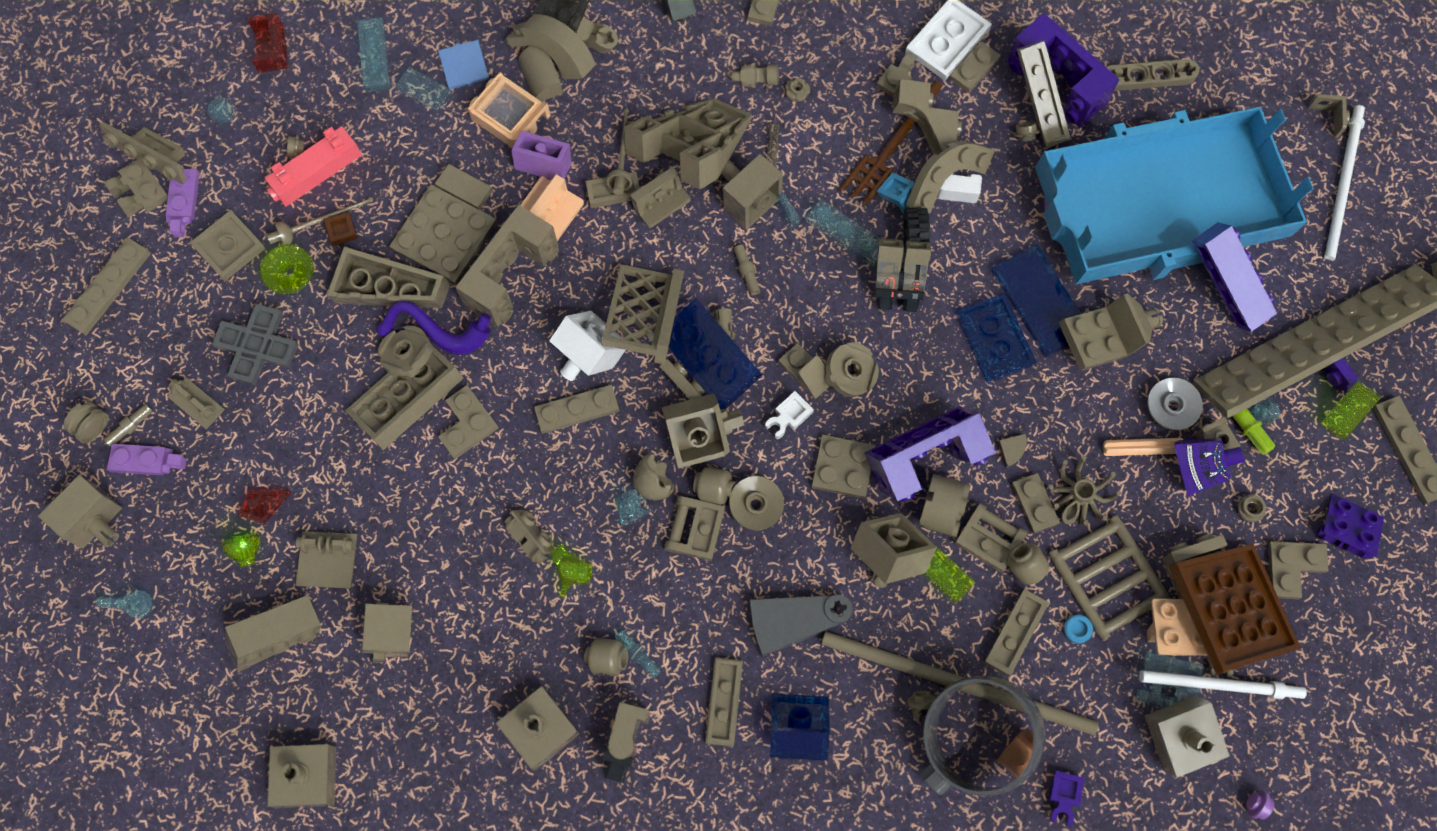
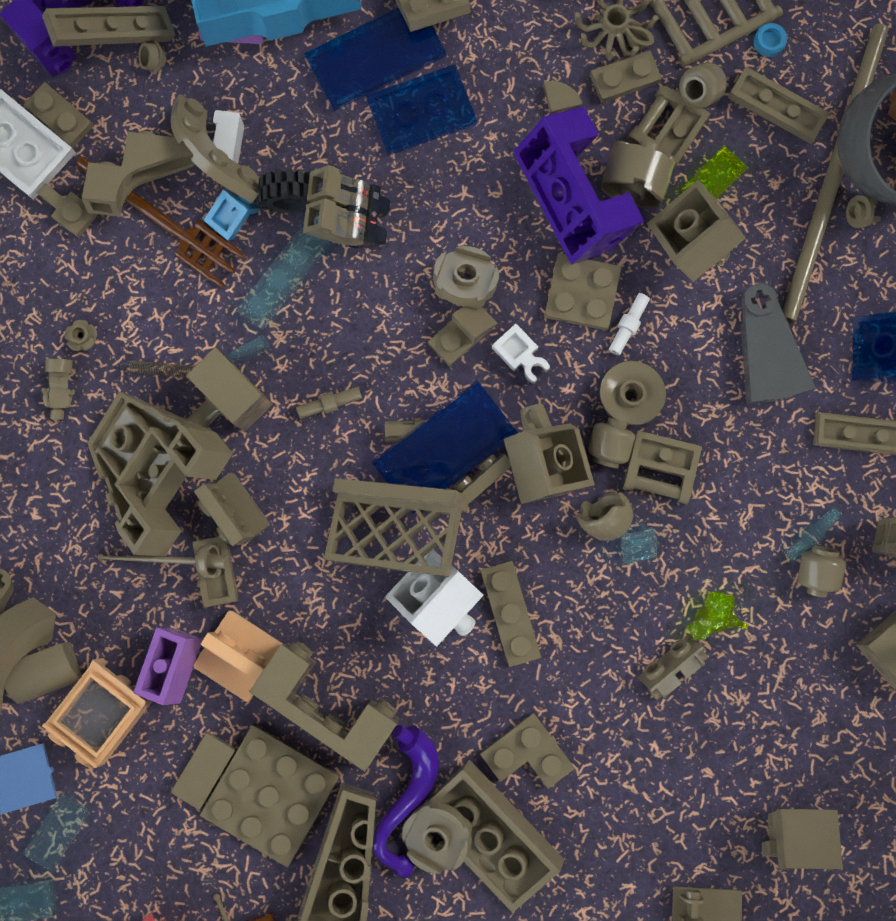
camera: 90 degrees left, 10 degrees up
none -> white bar [608,293,650,356]

